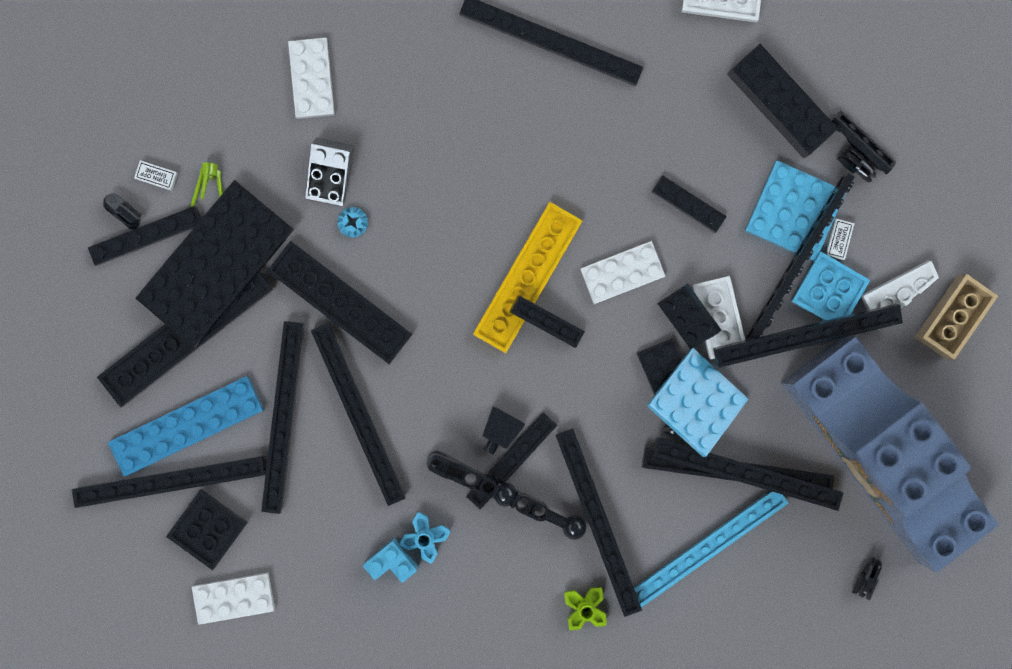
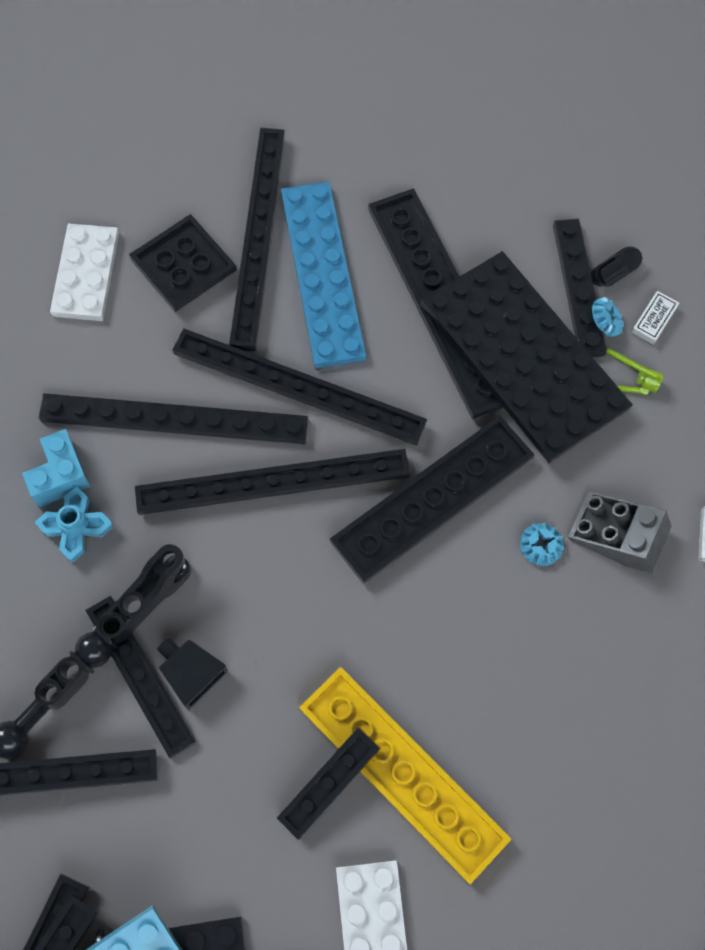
camera: 100 degrees right, 20 degrees down
none -> black plate [38,393,308,444]
none -> medium azure gear [592,297,624,337]

